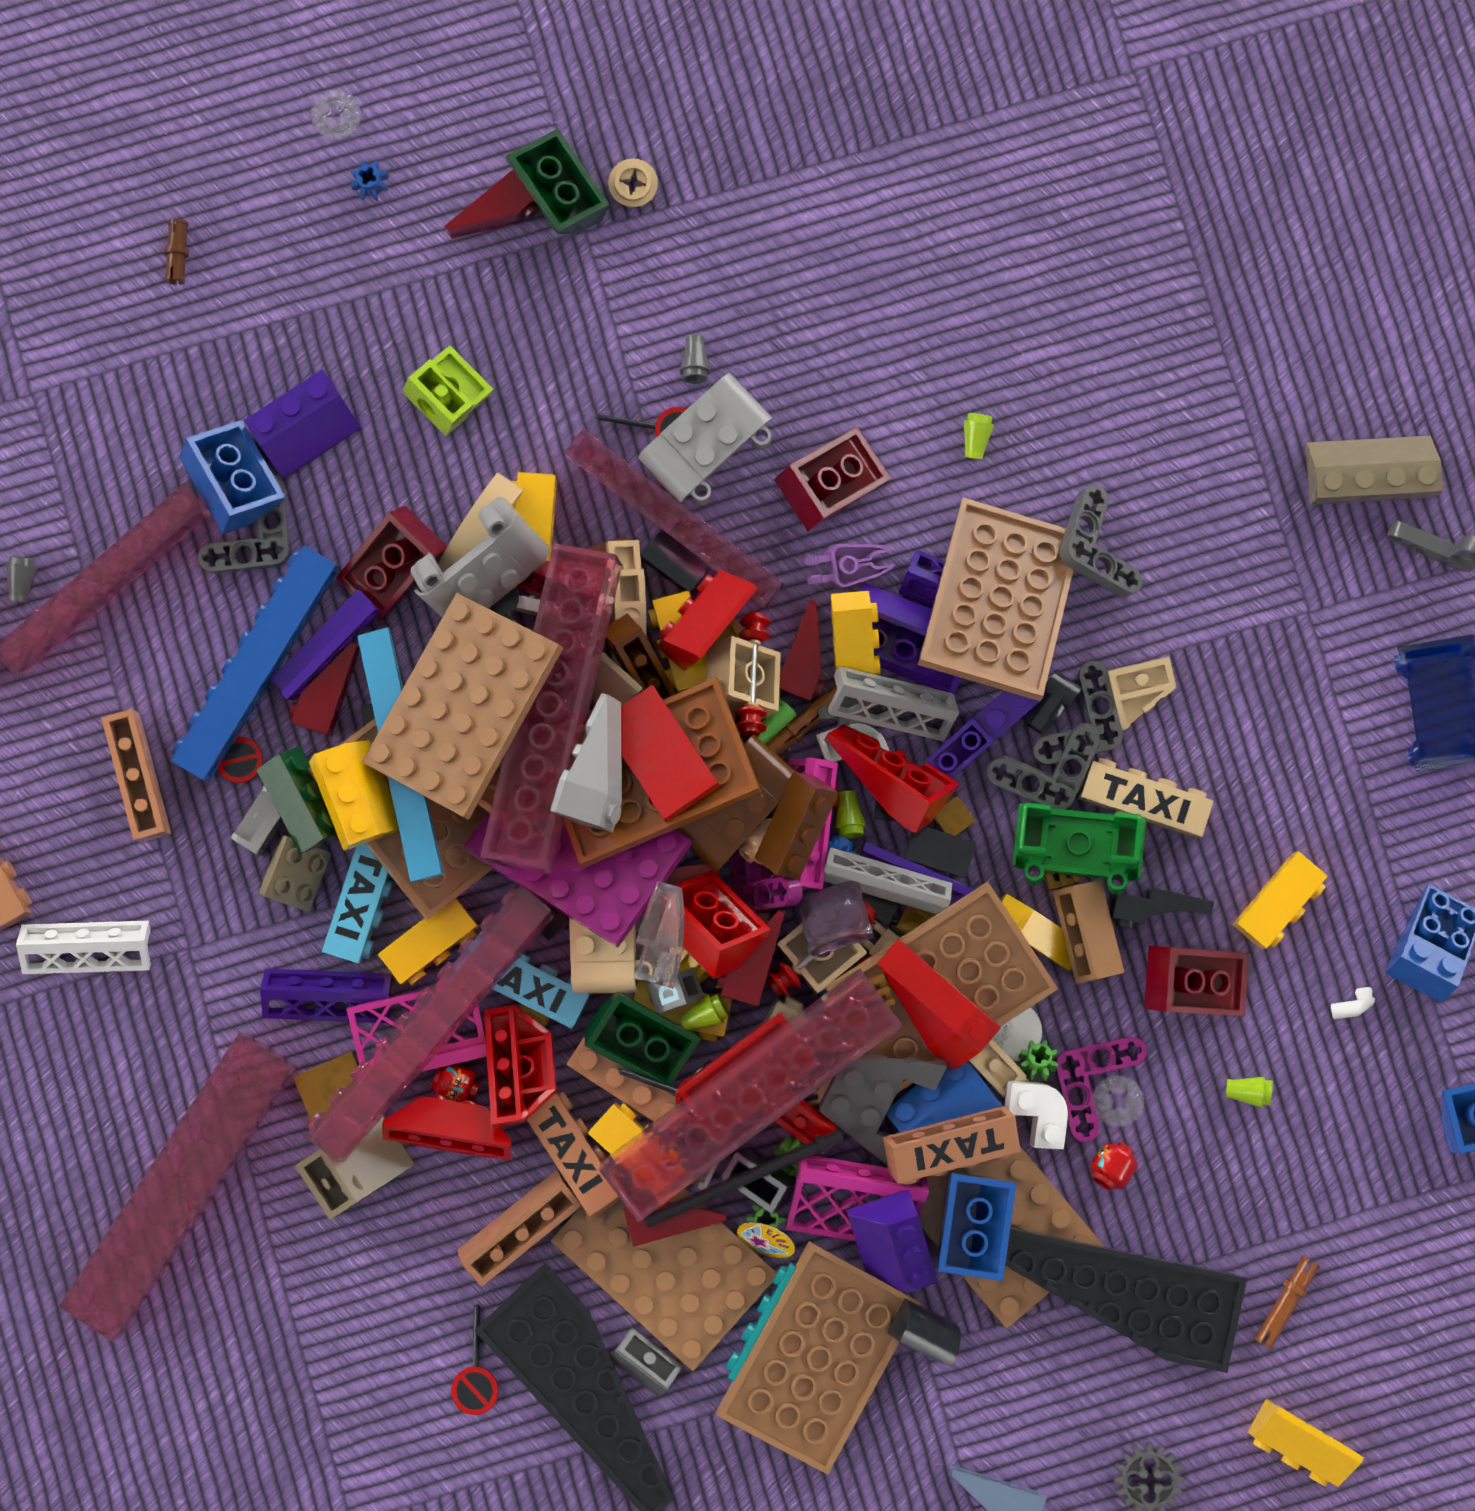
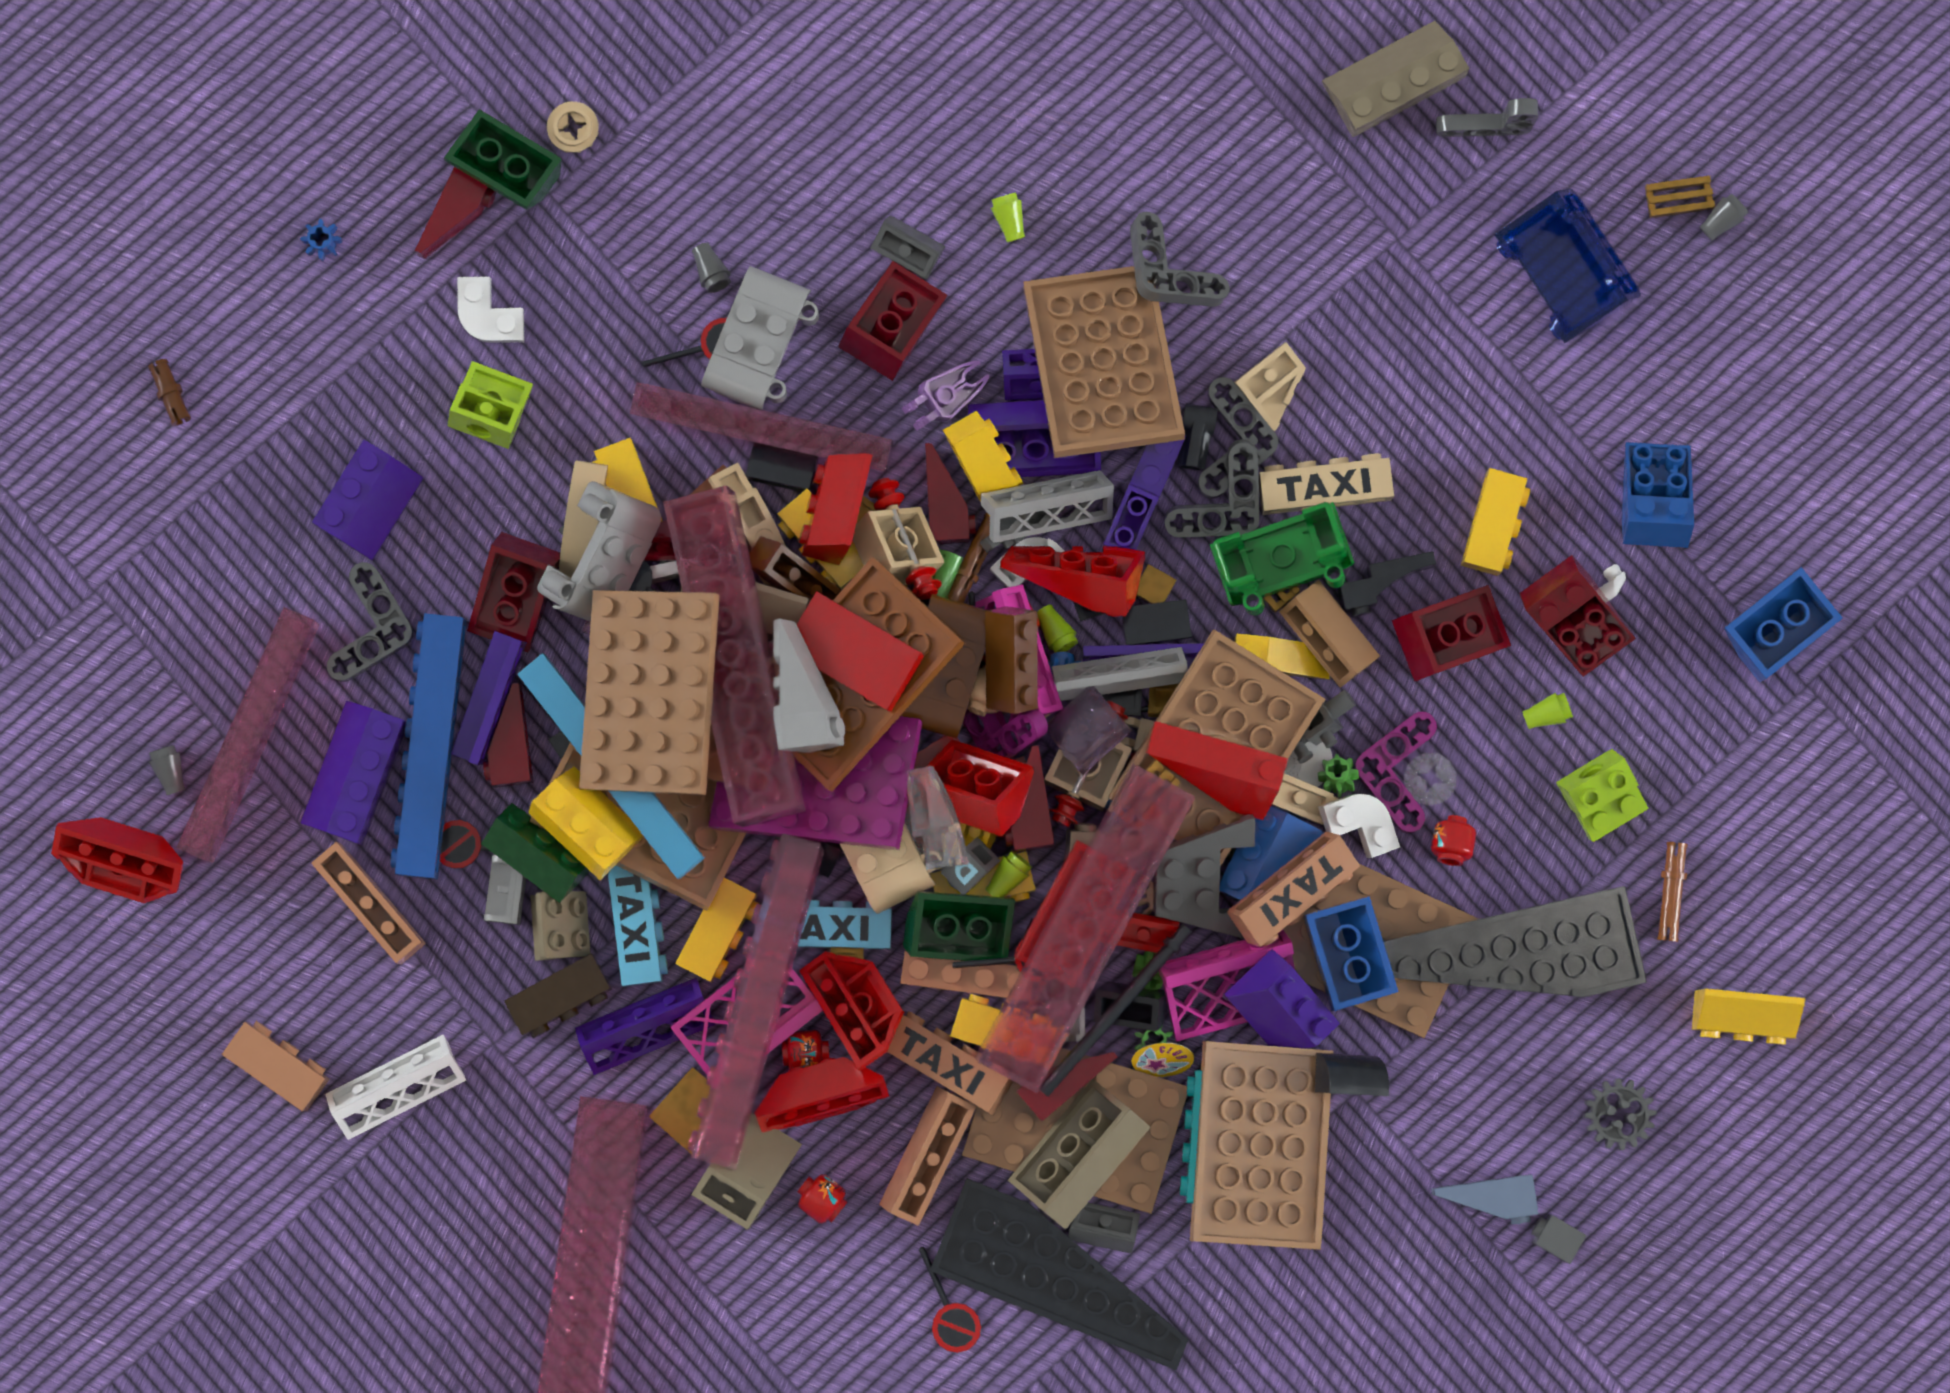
camera: 20 degrees left, 0 degrees up
blue slope [179,420,285,534] -> none
clear gear [311,90,361,139] -> none
none -> dark purple slope [300,701,406,845]
none -> white plate [457,277,524,343]
none -> dark brown brick [504,954,612,1039]
none -> red head [797,1174,848,1224]
none -> dark grey slope [871,216,945,280]
none -> dark tan slope [1008,1079,1151,1229]
none -> dark grey piece [1293,690,1356,763]
none -> dark red slope [1520,555,1636,677]
none -> lime brick [1556,749,1649,842]

